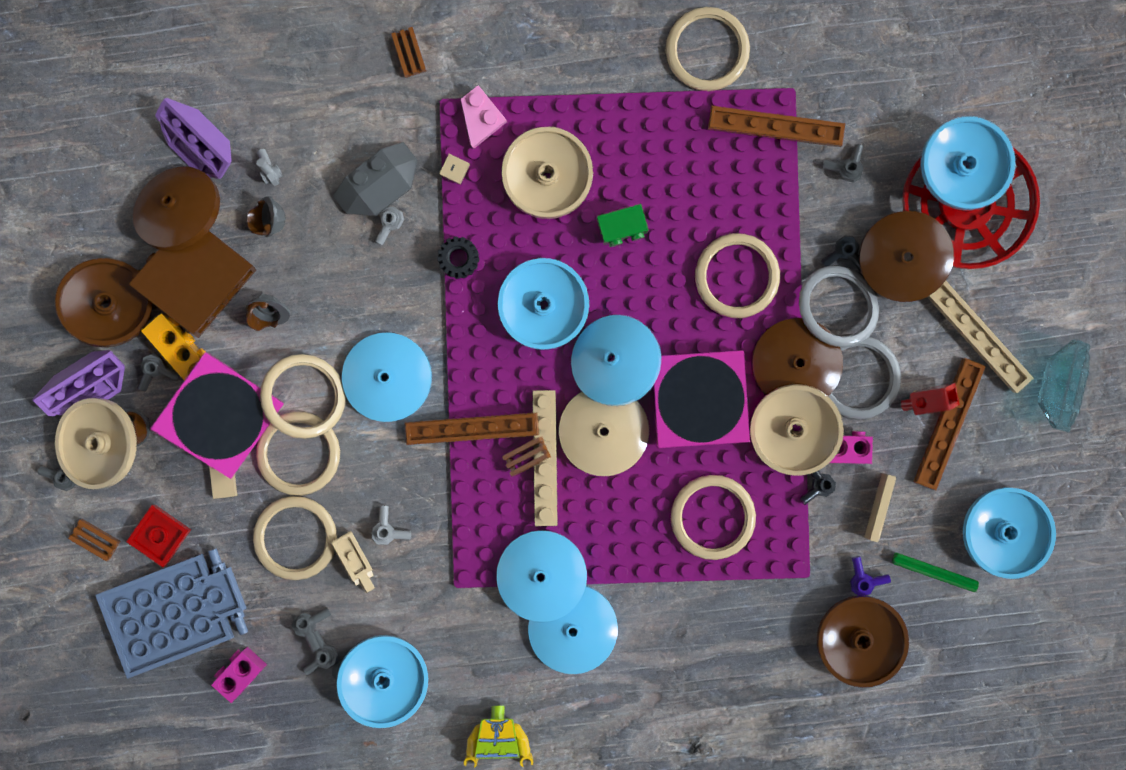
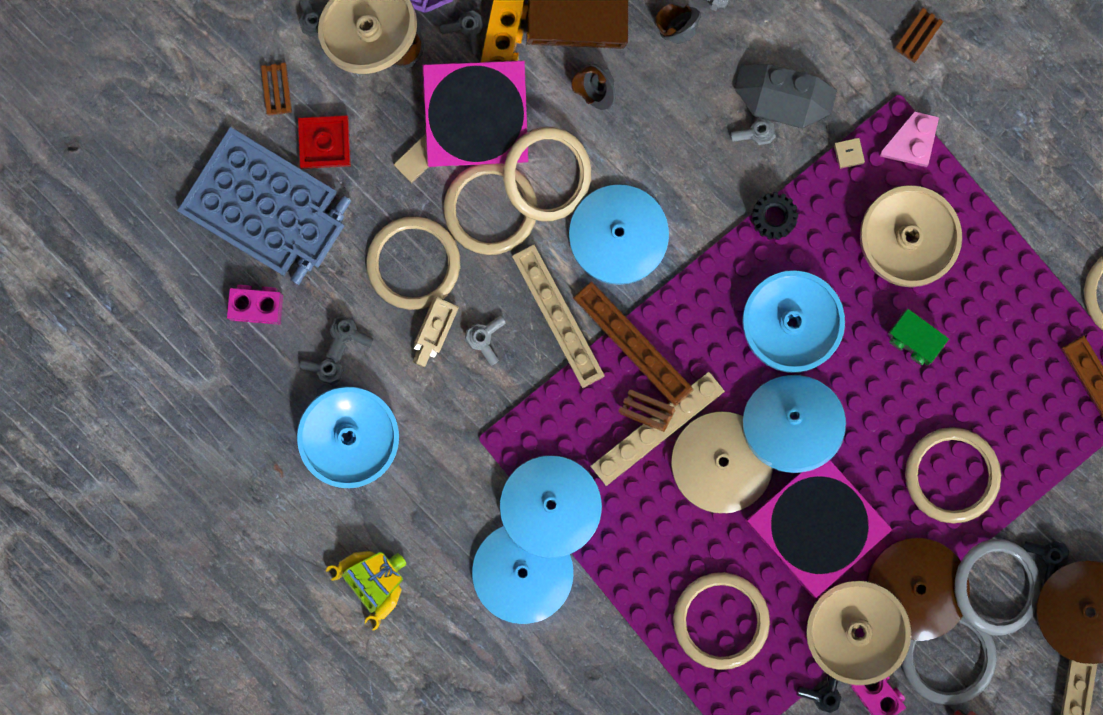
camera: 55 degrees right, 5 degrees down
none -> tan plate [512,245,605,388]

